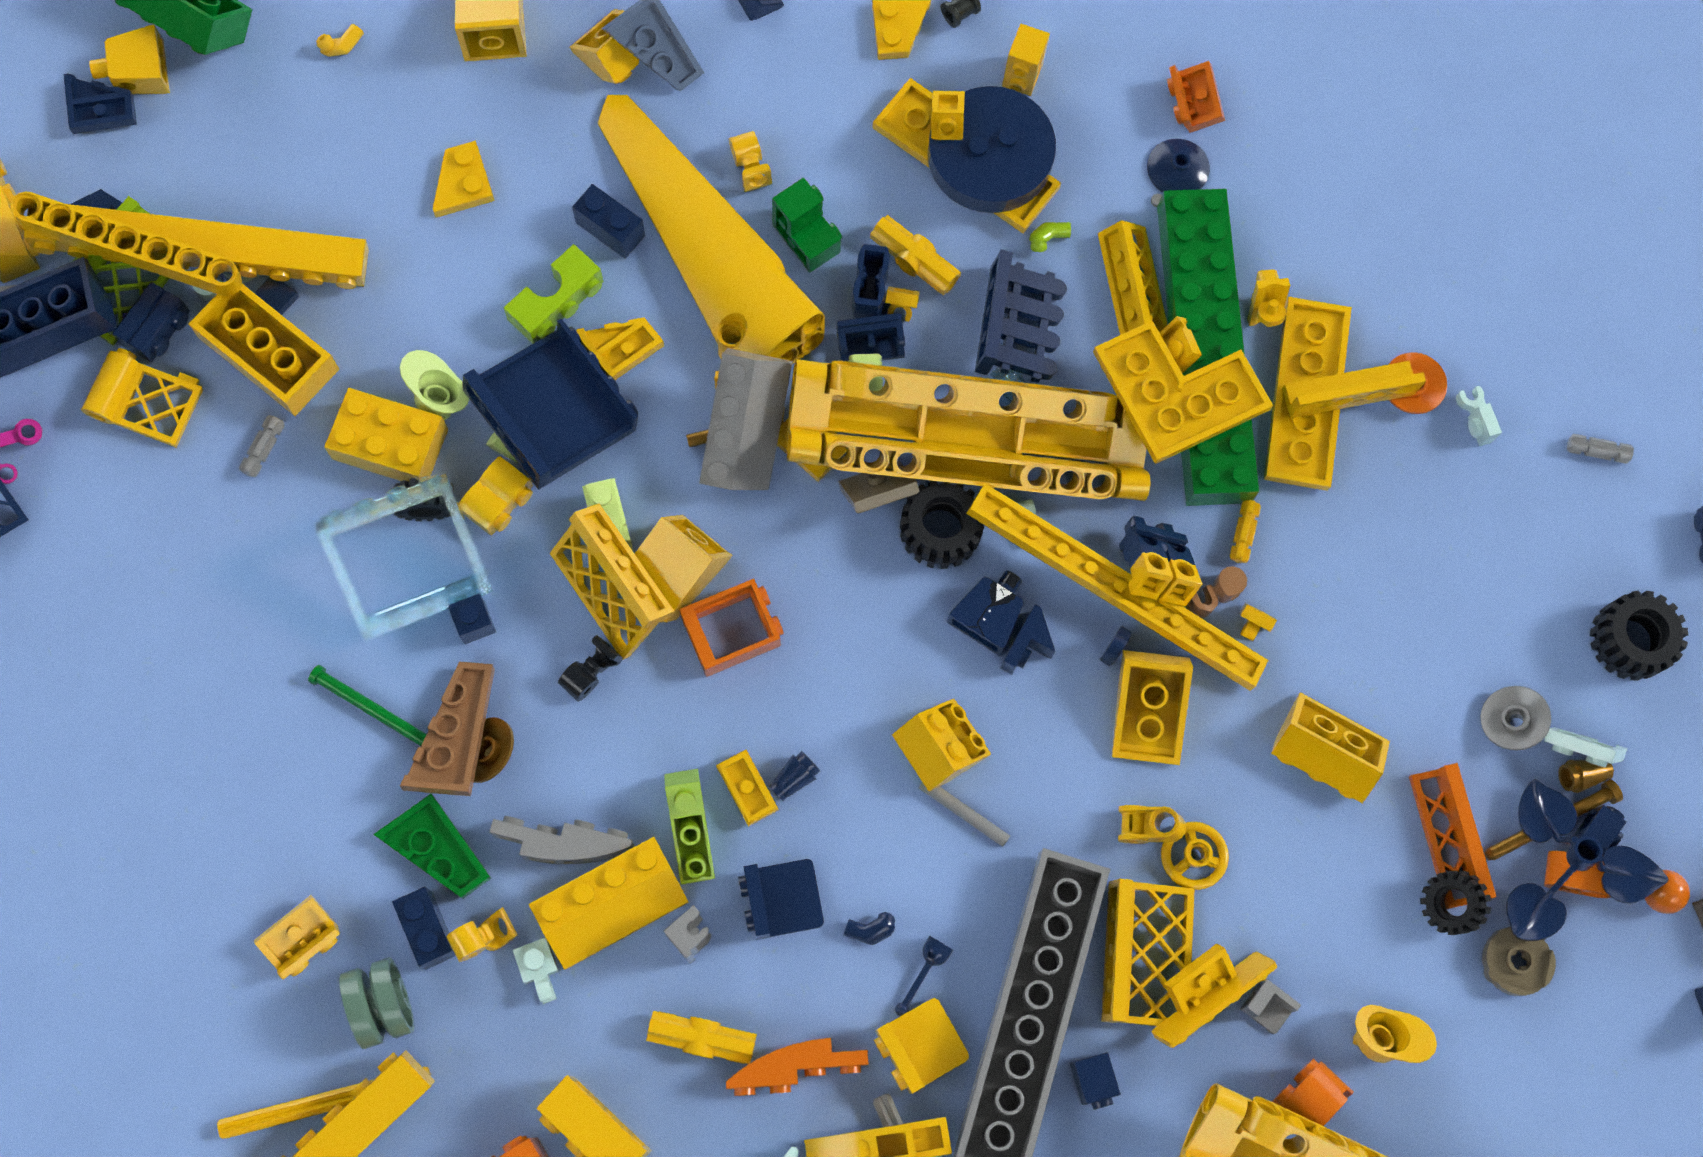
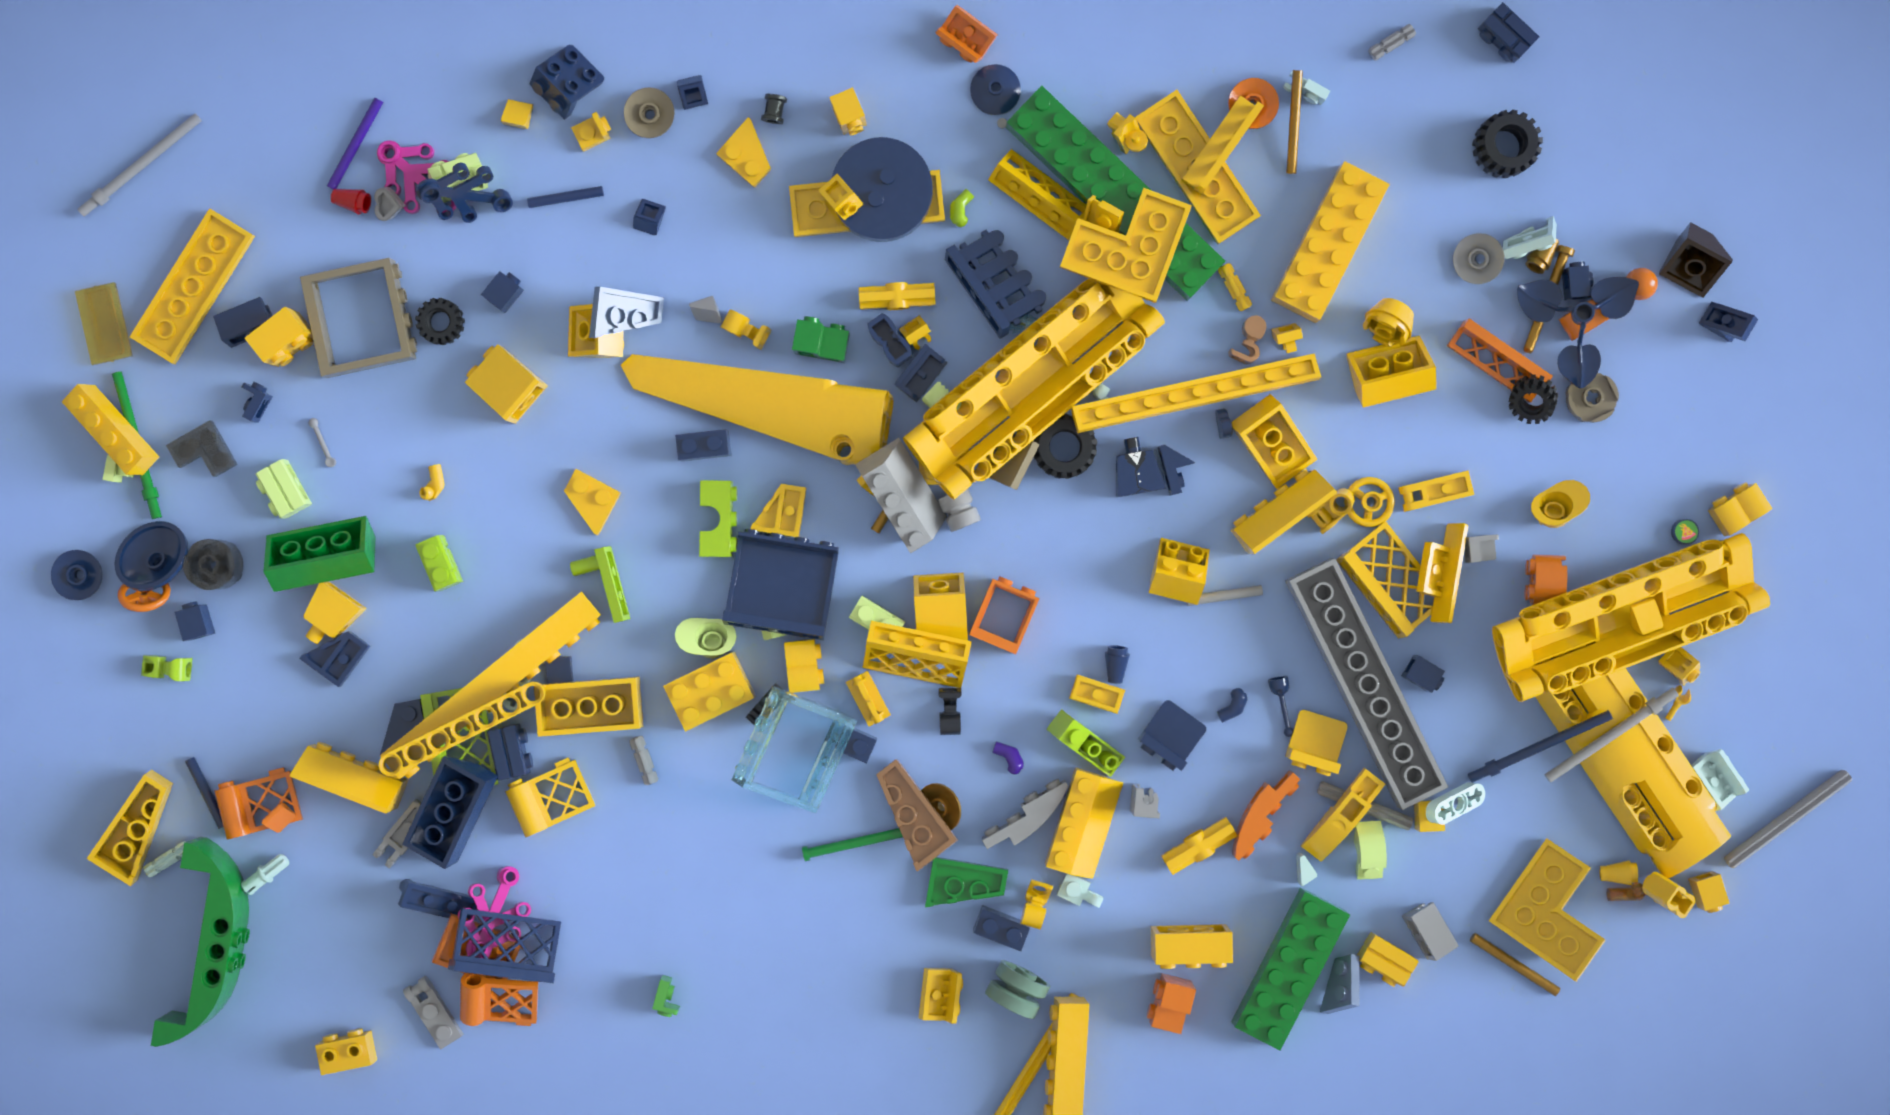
camera: 35 degrees left, 15 degrees up
hips [1119,516,1203,606] -> none
none -> lime brick [415,535,464,592]
none -> lime piece [570,546,631,623]
none -> bright green bracket [652,975,680,1017]
none -> light grey slope [689,296,723,323]
none -> yellow hinge [846,671,891,727]
none -> light grey wheel [938,489,981,532]
none -> dark purple arm [992,741,1024,775]
none -> yellow slope [1230,469,1337,554]
none -> yellow brick [1271,161,1390,323]
none -> pearl gold bar [1286,70,1303,174]
none -> yellow cone [1363,298,1414,347]
none -> yellow plate [1398,470,1474,512]

